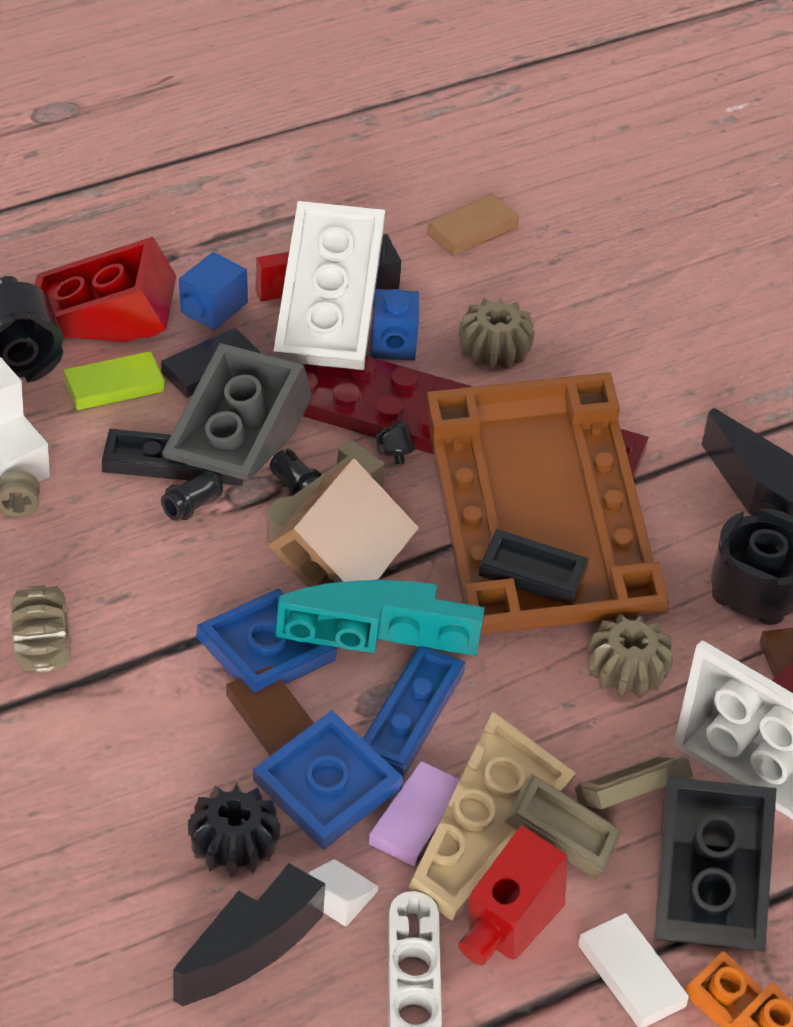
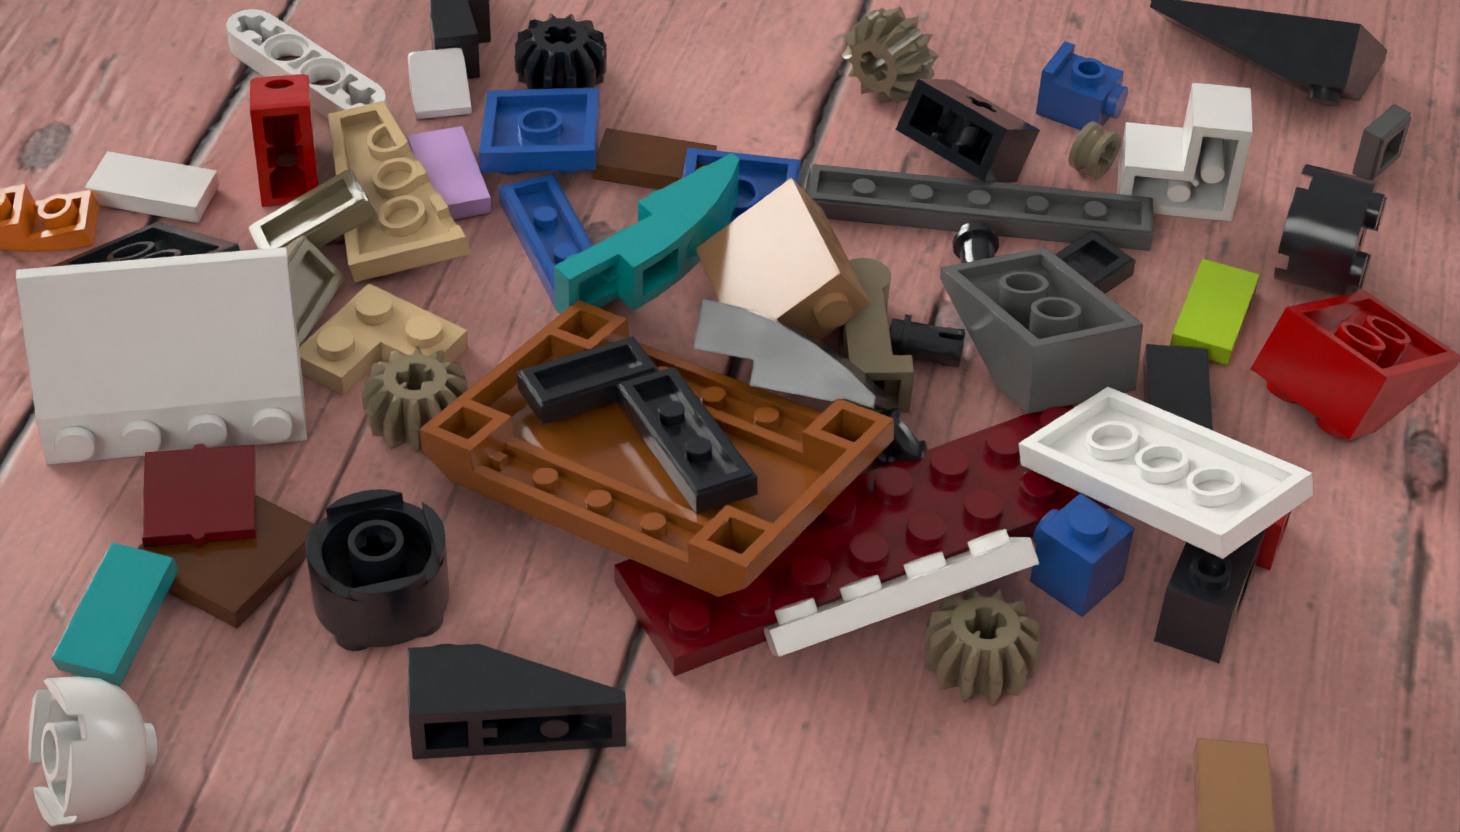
camera: 135 degrees right, 0 degrees up
blue brick [178,252,248,330] -> none
none -> tan plate [299,283,468,396]
none -> black tile [616,367,758,514]
none -> slope [693,298,889,410]
none -> white wing [763,529,1039,657]
none -> dark grey tile [805,164,1153,251]
none -> black brick [895,78,1040,182]

